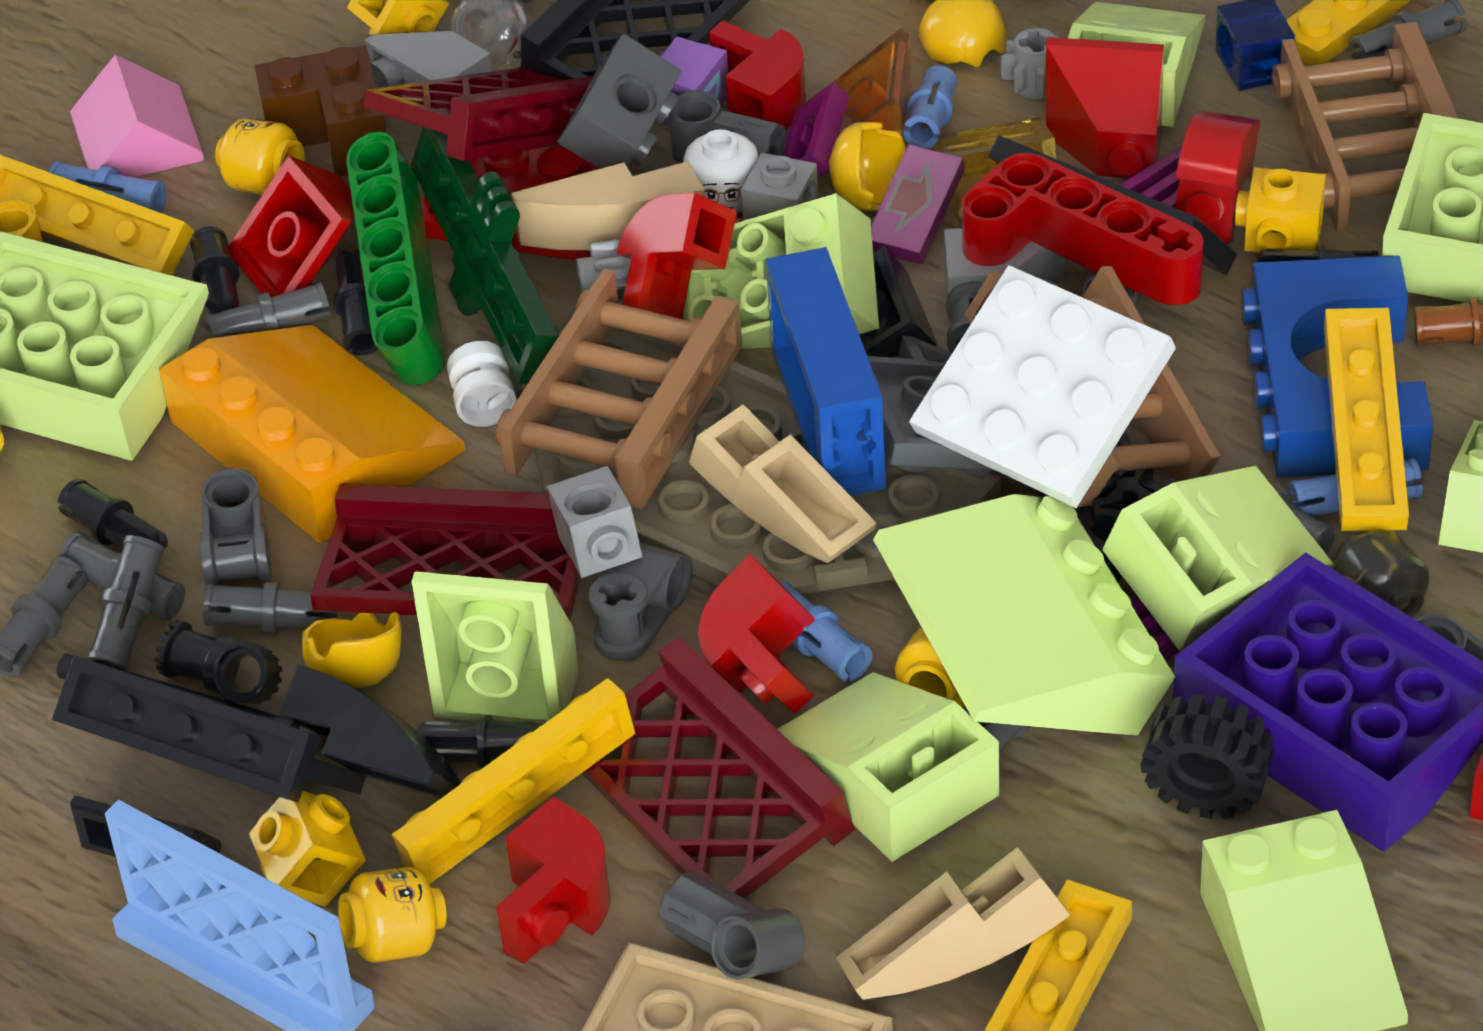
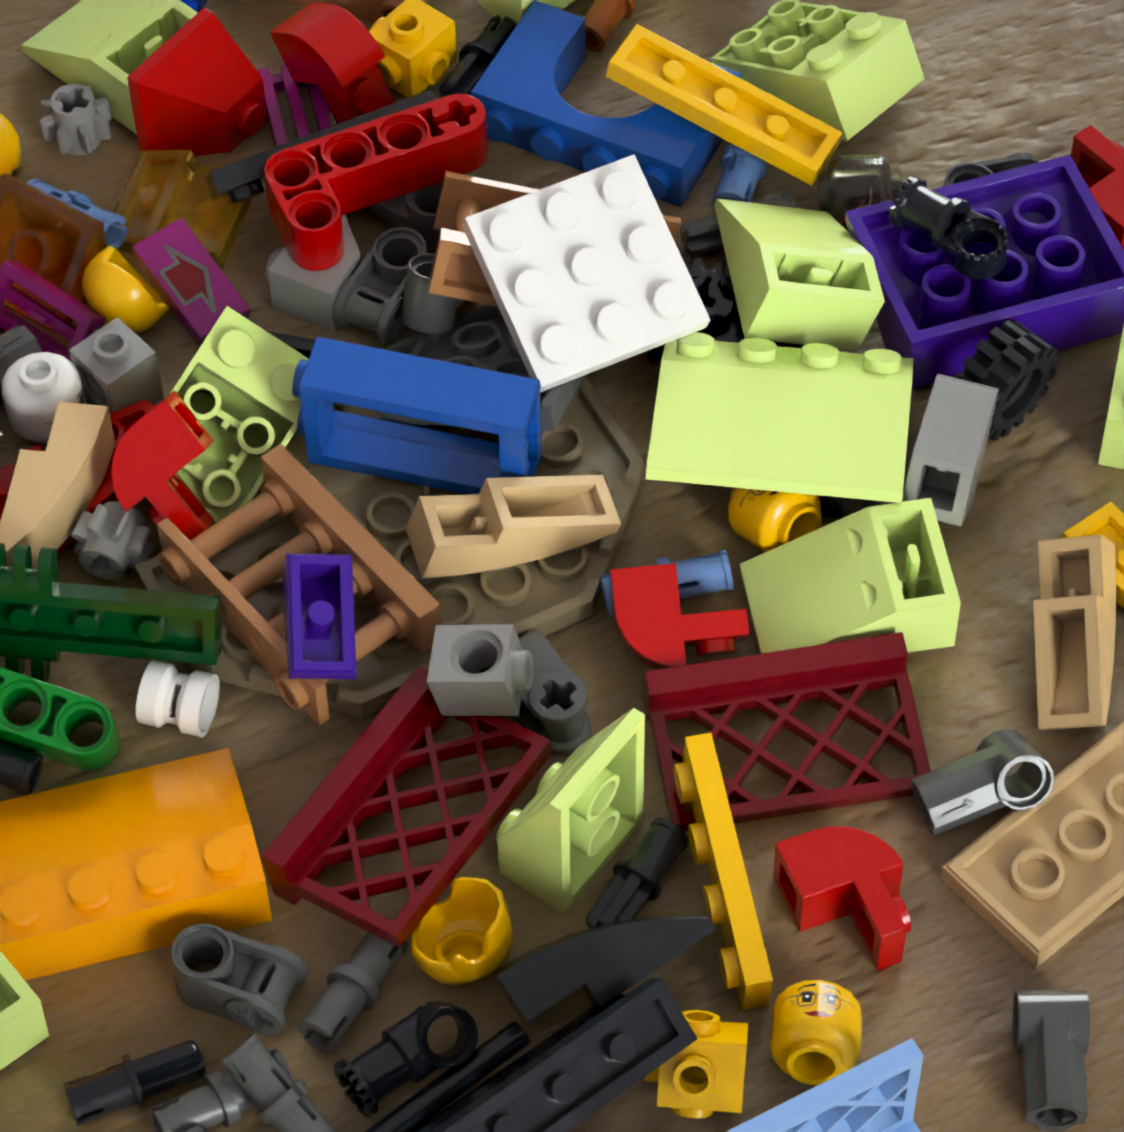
camera: 65 degrees left, 10 degrees up
none -> dark purple slope [282,553,356,679]
none -> black connector [888,176,1008,279]
none -> light grey slope [902,374,999,527]

